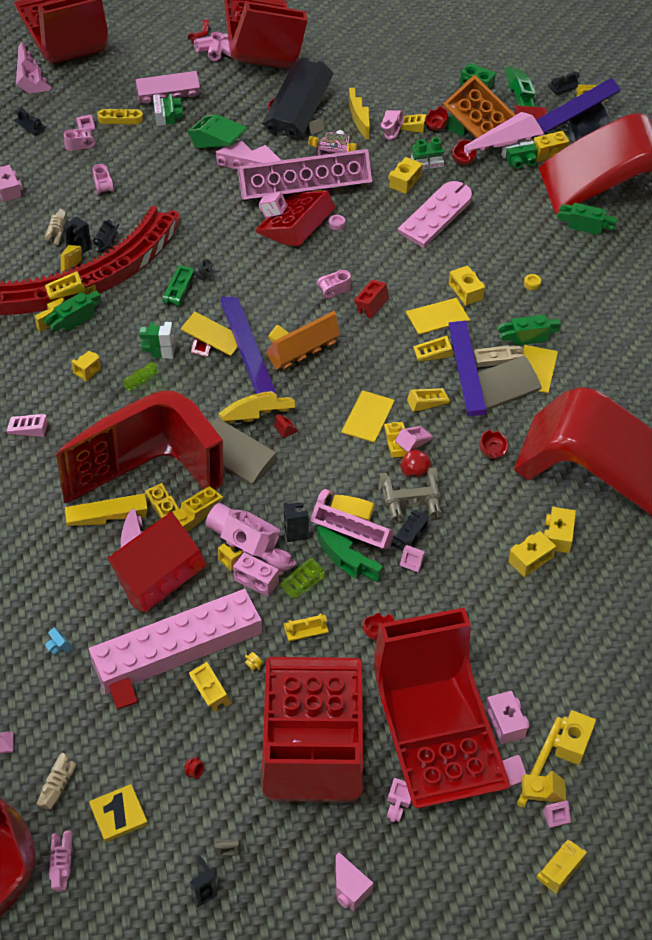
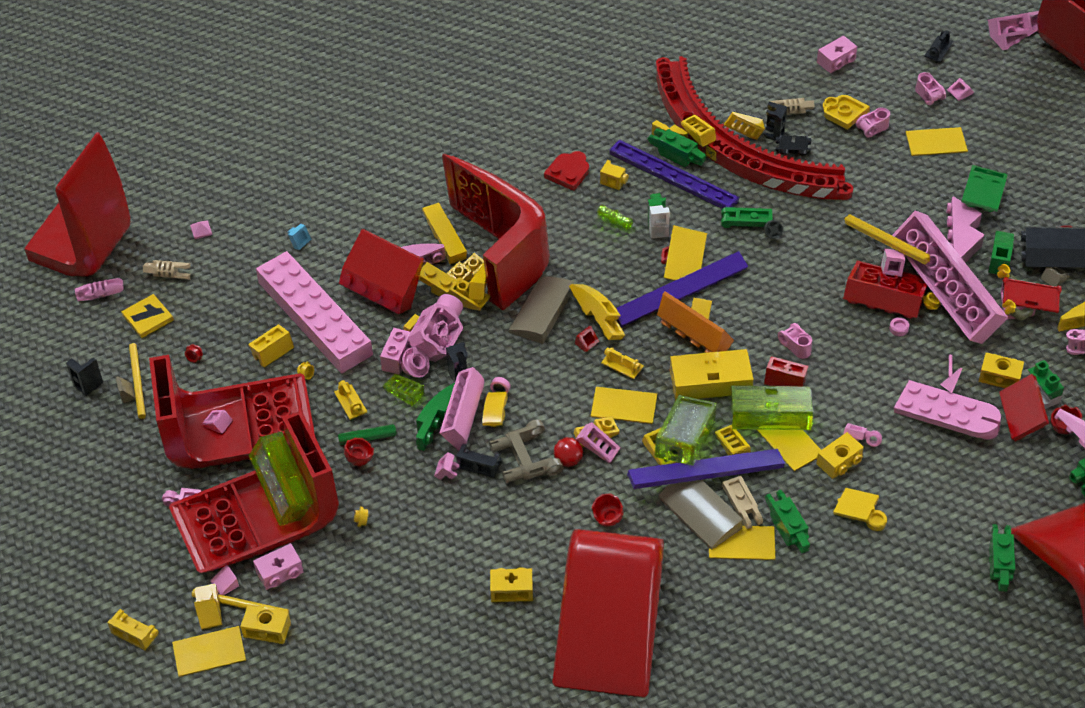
camera: 80 degrees right, 0 degrees up
bright pink slope [6,414,48,437] -> none
yellow beam [97,109,143,124] -> none
red slope [109,678,137,710] -> none
bright pink brick [136,71,200,104] -> none
green hips [153,94,183,126] -> none
bright pink slope [335,853,373,912] -> none
yellow brick [508,531,556,577] -> none
bright pink slope [543,801,571,828] -> none
none -> yellow axle [129,343,146,419]
none -> yellow window [172,626,246,677]
none -> clear neon green brick [249,432,313,526]
none -> green axle [338,424,397,445]
none -> yellow slope [469,263,487,300]
none -> red plate [544,151,589,191]
none -> yellow hinge [601,347,644,379]
none -> dark purple tile [609,140,739,209]
none -> clear neon green brick [655,395,717,465]
none -> yellow brick [670,349,754,401]
none -> clear neon green brick [730,386,813,430]
none -> yellow plate [823,95,870,130]
none -> yellow piece [833,488,879,522]
none -> yellow axle [844,214,931,264]
none -> bright pink plate [844,423,882,447]
none -> yellow window [906,127,968,156]
none -> bright pink piece [940,355,963,393]
none -> green slope [988,231,1014,274]
none -> red tile [999,374,1049,442]
none -> red door [1003,277,1062,313]

